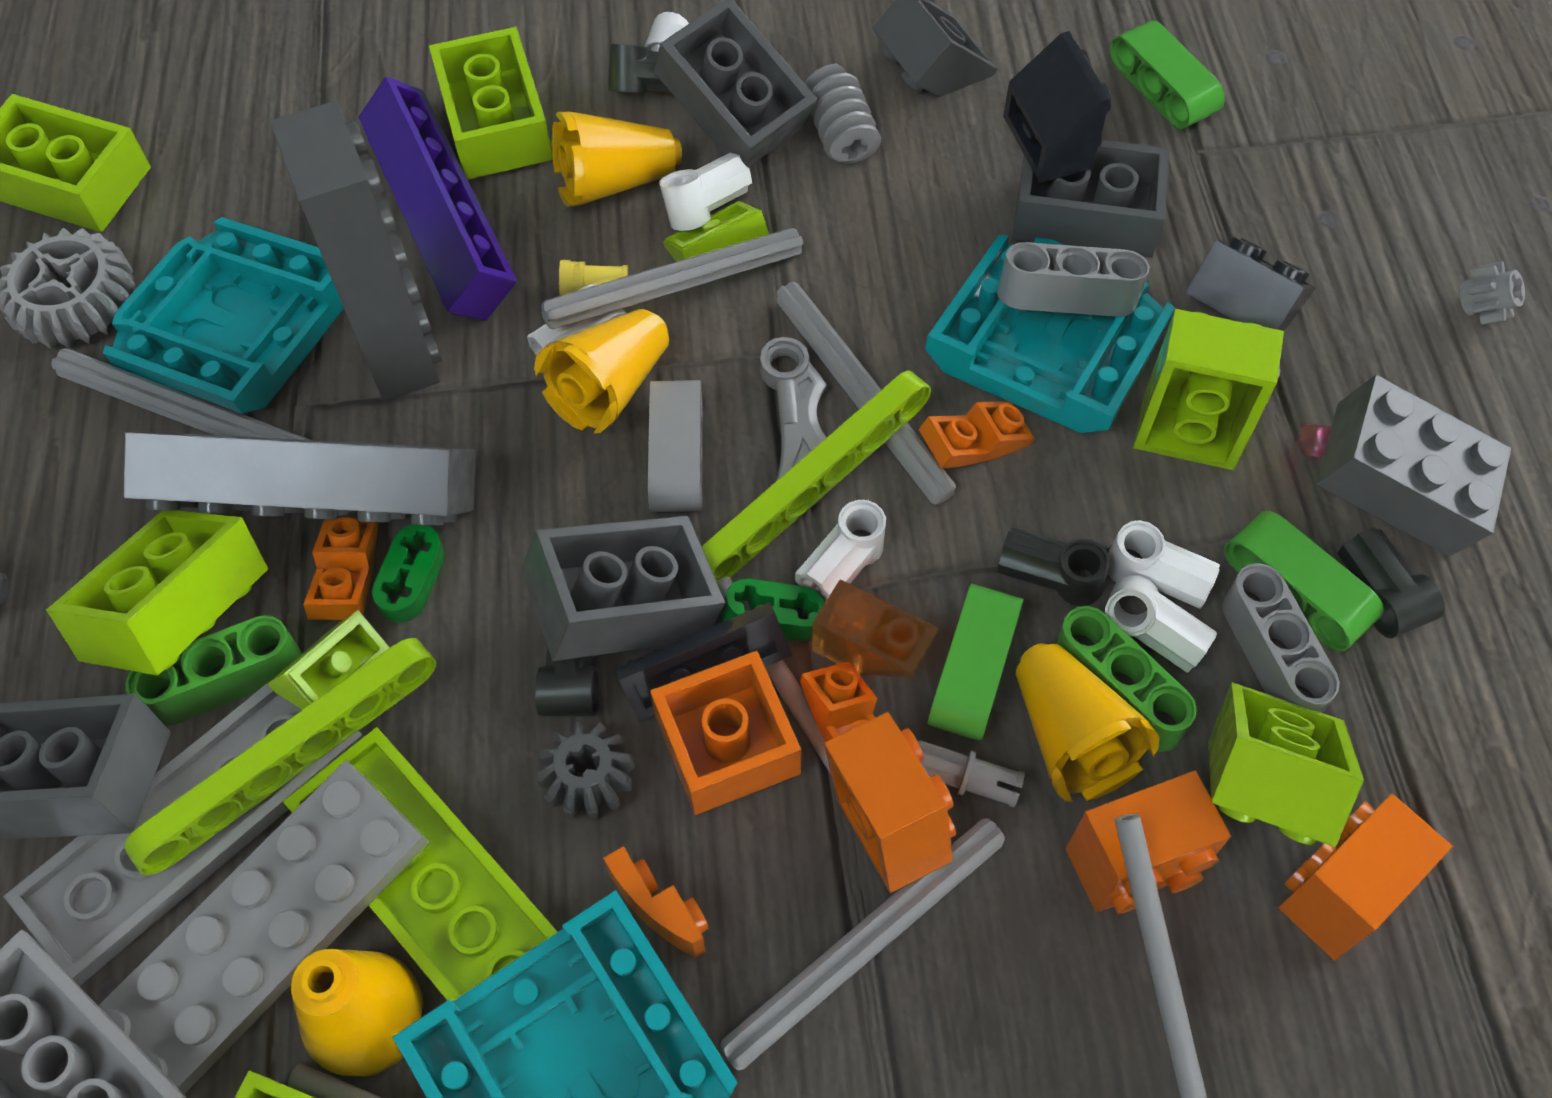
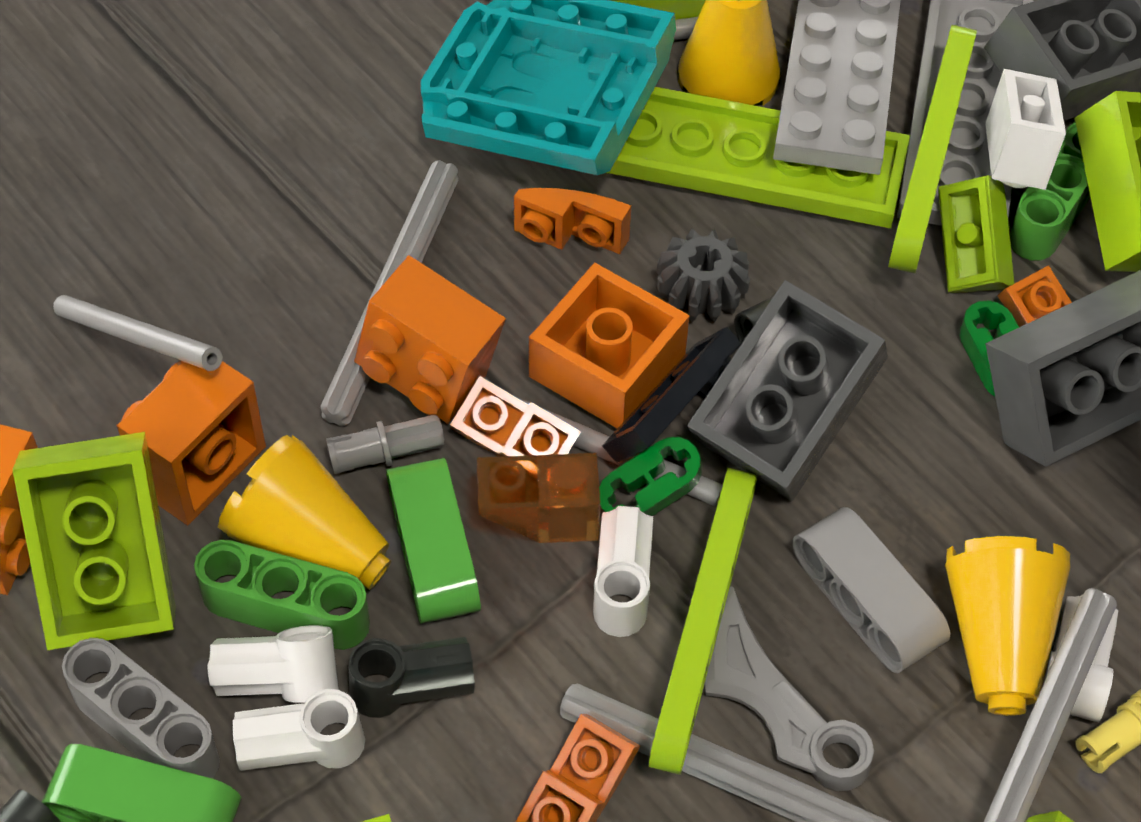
camera: 145 degrees right, 5 degrees down
none -> white brick [985,69,1066,190]

